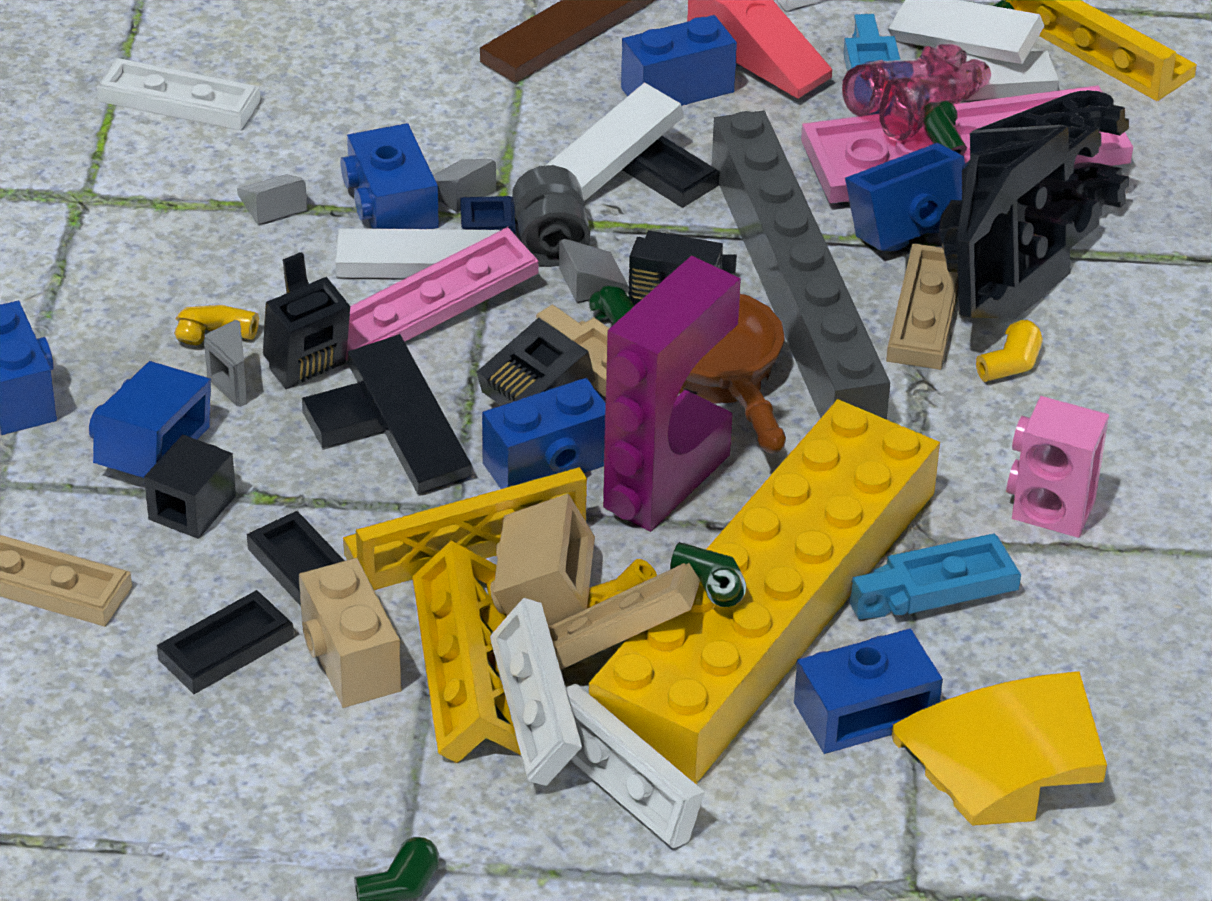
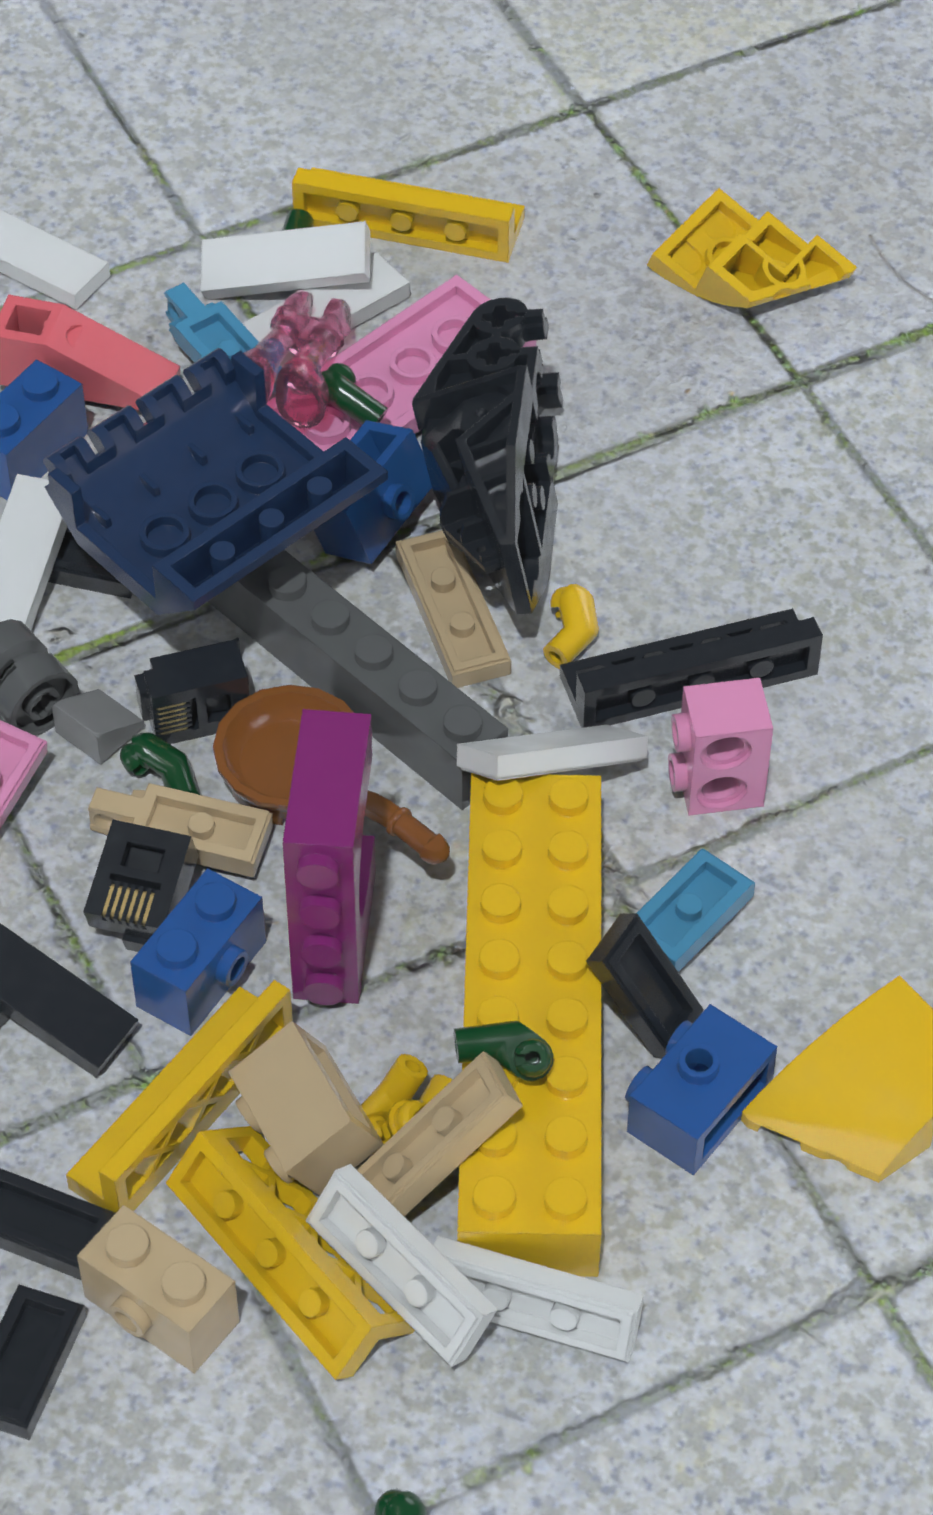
camera: 30 degrees left, 10 degrees up
none -> dark blue slope [43,348,388,615]
none -> white tile [457,725,648,781]
none -> black fence [560,608,823,728]
none -> black tile [586,913,704,1058]

